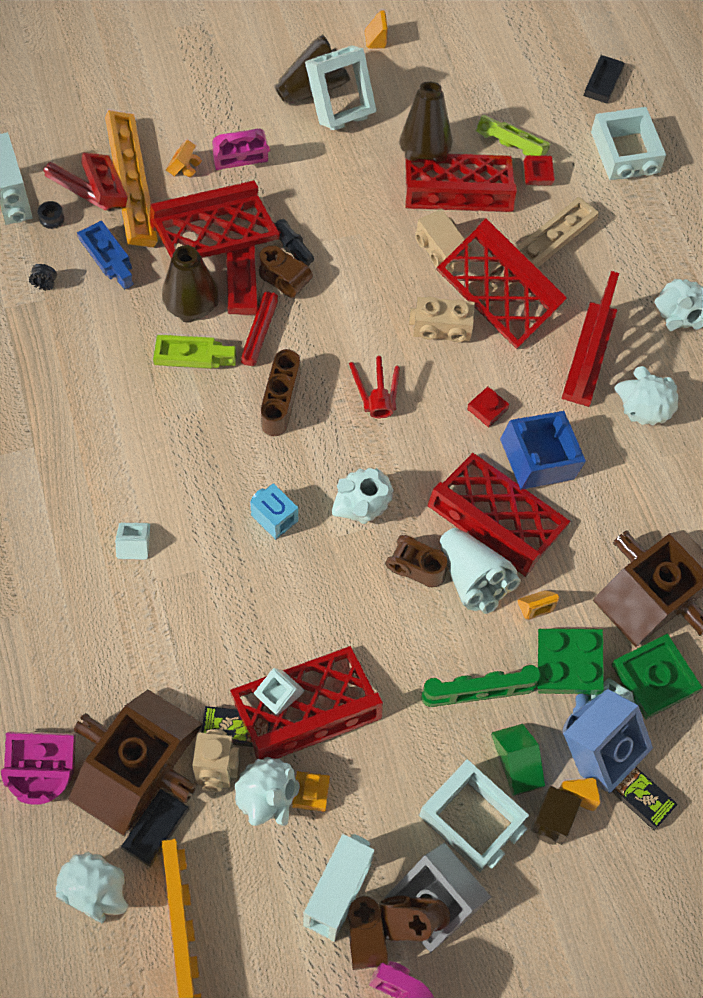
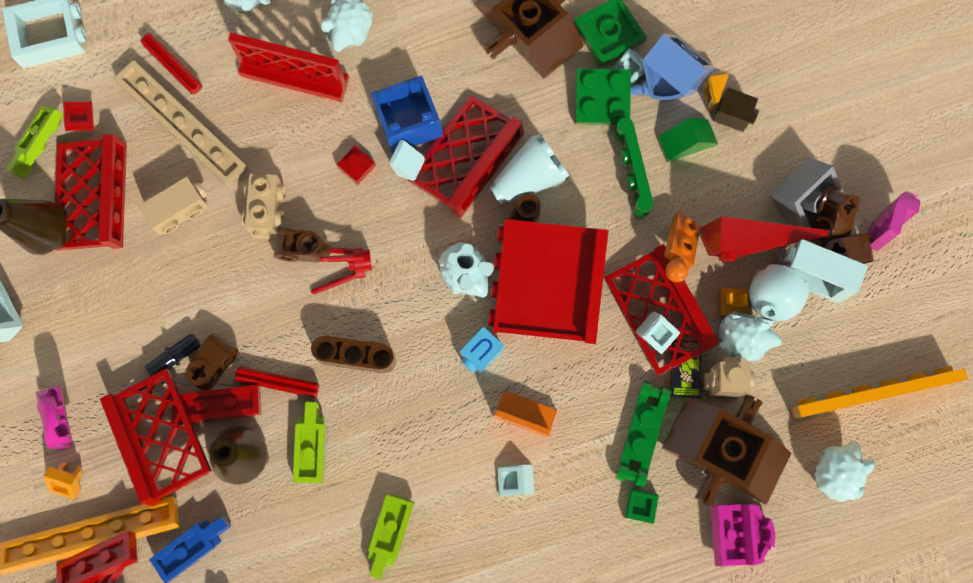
camera: 90 degrees left, 15 degrees up
black tile [121,789,190,867] -> none
light aqua window [419,759,529,872] -> none
red fence [436,218,567,349] -> none
light orange slope [518,590,559,620] -> none
tile [612,767,678,831] -> none
none -> red axle [140,33,202,95]
none -> reddish brown piece [273,228,331,262]
none -> lime hinge [368,493,415,579]
none -> light aqua slope [389,140,425,181]
none -> red panel [488,219,609,344]
none -> orange panel [494,390,557,438]
none -> green plate [615,380,672,488]
none -> green tile [624,489,659,524]
none -> orange plate [664,211,701,282]
none -> red wedge [699,216,828,262]
none -> light aqua cylinder [749,264,810,322]

